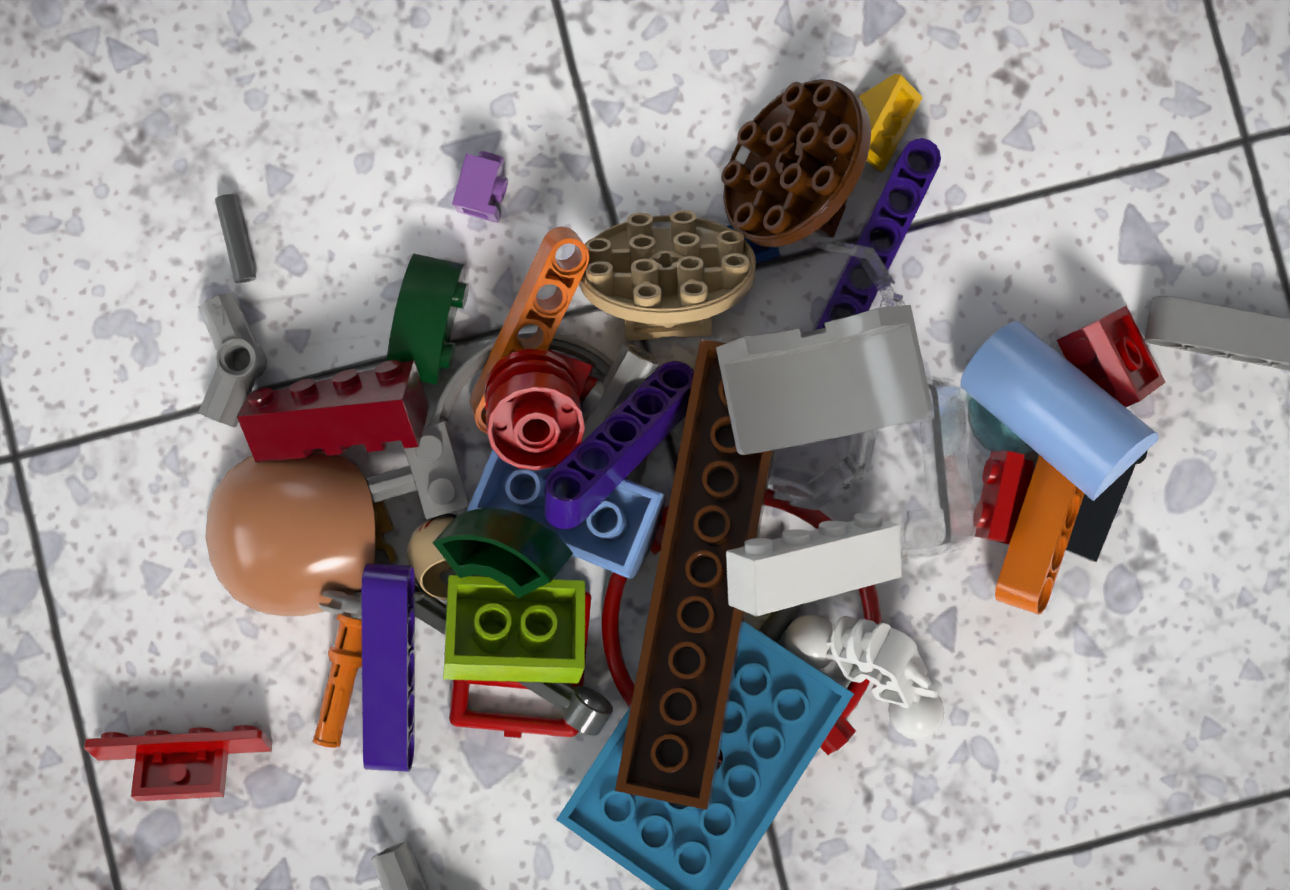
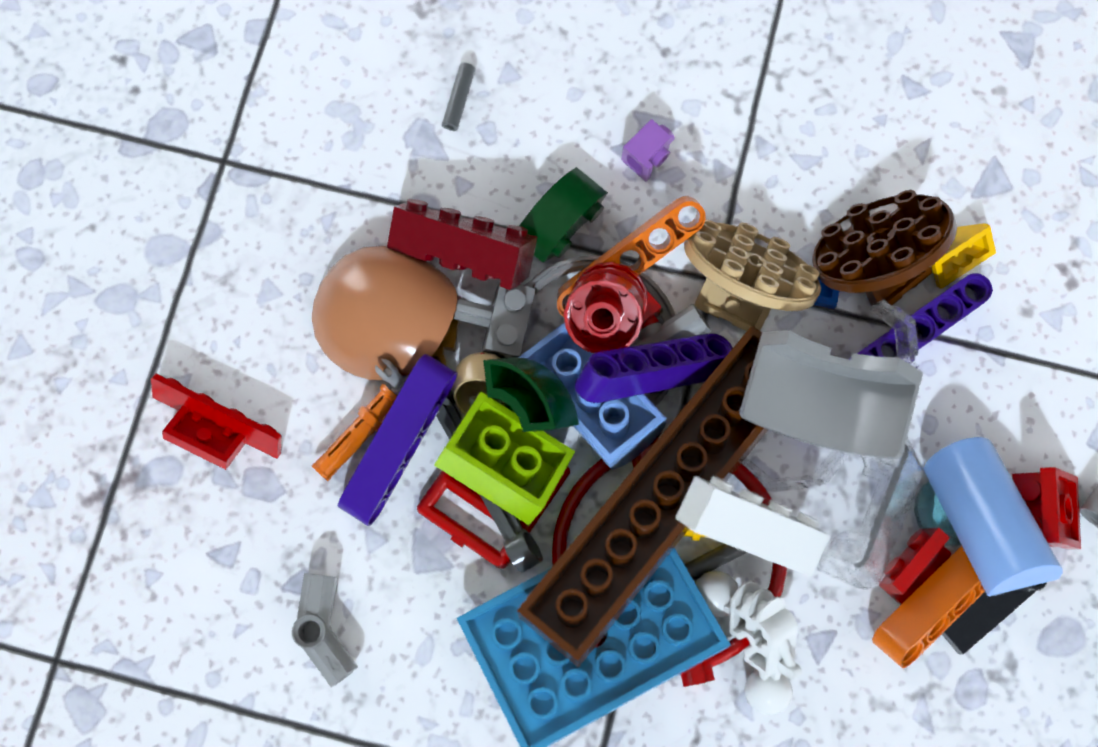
camera: 25 degrees right, 10 degrees down
light grey piece [198,292,267,428] -> none

